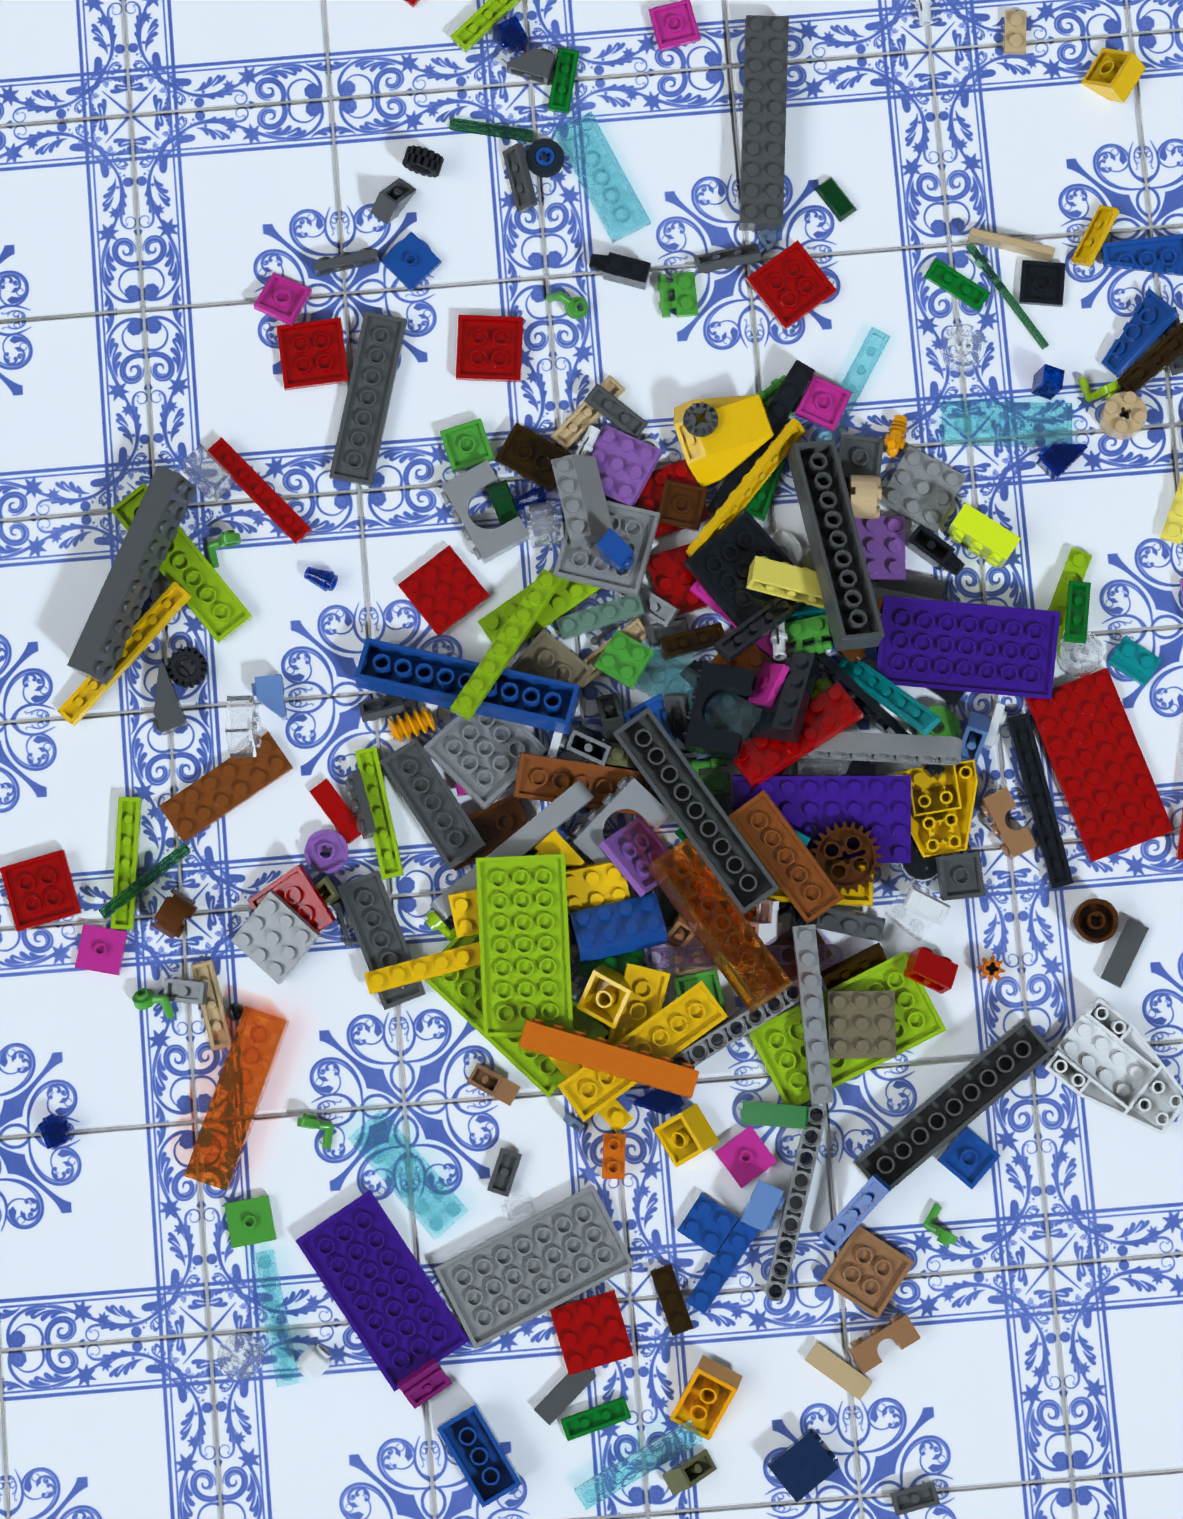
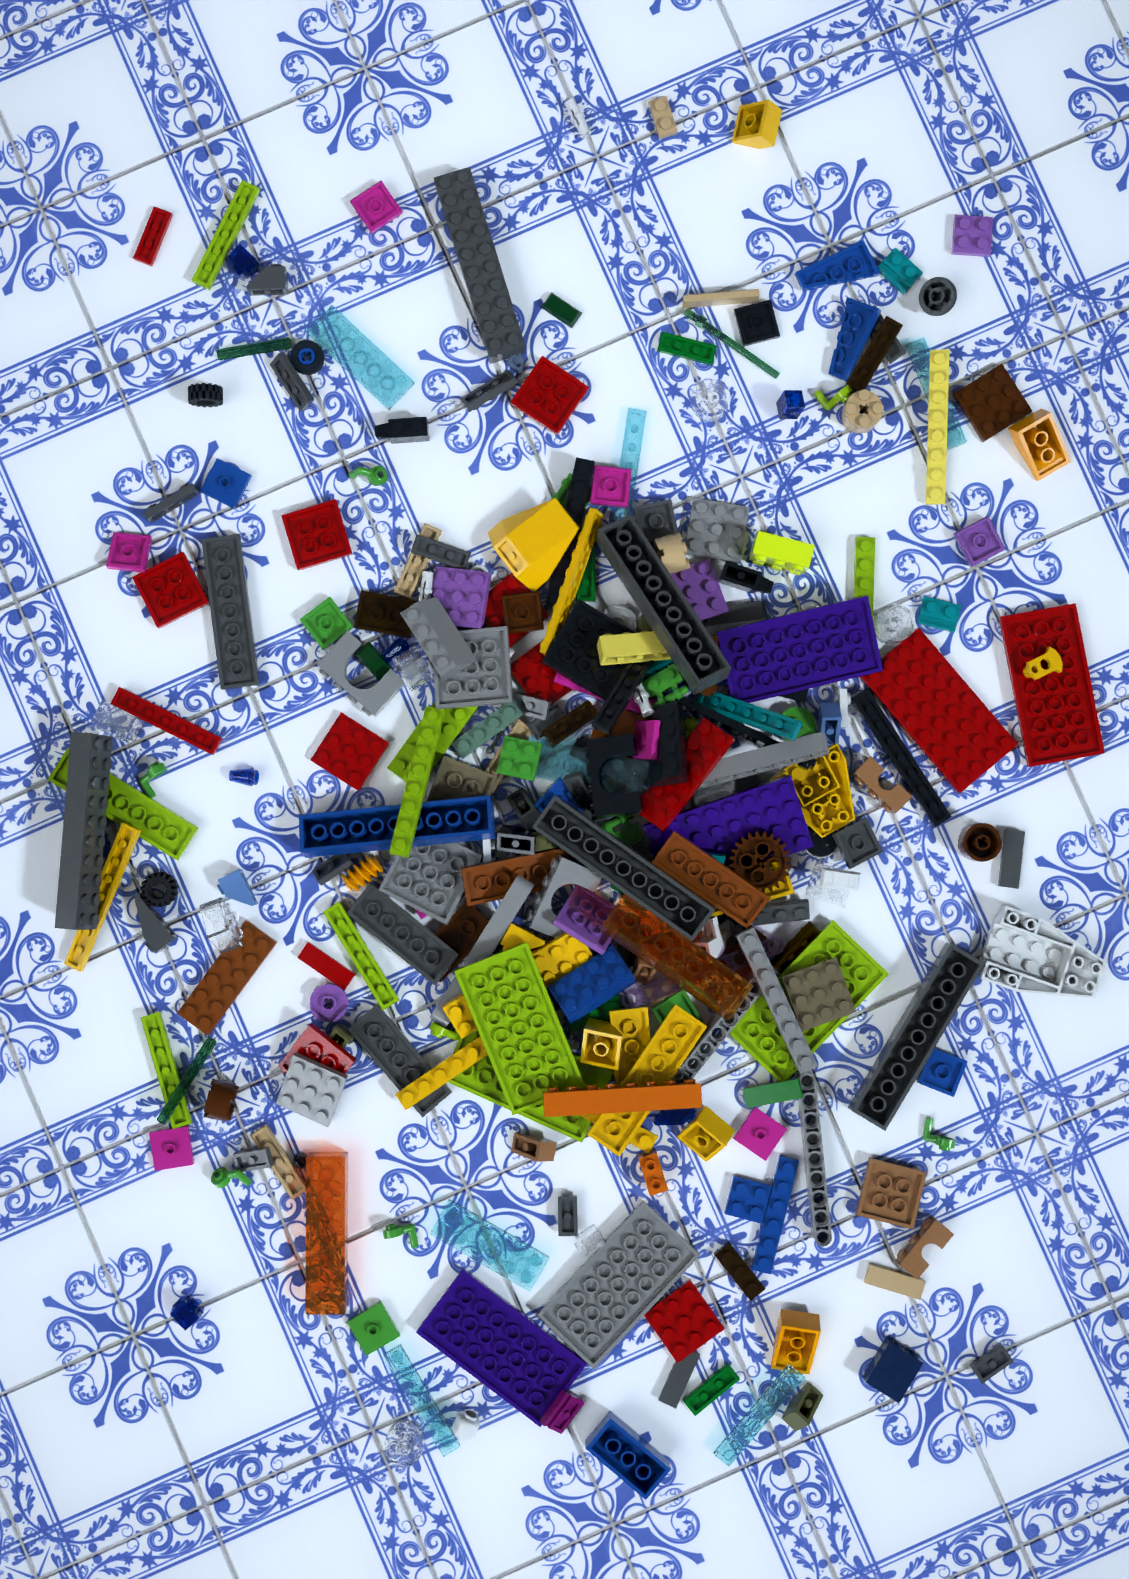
camera: 20 degrees left, 5 degrees up
red plate [0,849,82,932] -> none
dark grey hinge [333,903,353,947] -> none
dark grey plate [345,769,376,840] -> none
dark grey slope [371,178,417,224] -> none
green tile [548,48,579,114] -> none
sand blue tile [563,1113,585,1133] -> none
blue slope [597,528,635,573] -> none
bright green plate [656,272,698,318] -> none
dark grey gear [683,402,718,437] -> none
medium blue brick [740,1180,786,1232] -> none
plate [818,1173,892,1252] -> none
light orange piece [884,415,908,457] -> none
red brick [903,947,959,994] -> none
clear light blue plate [941,401,1072,447] -> none
orange gear [977,955,1005,983] -> none
clear blue slope [1036,444,1088,482] -> none
green tile [1064,581,1091,644] -> none
yellow tile [1071,205,1120,267] -> none

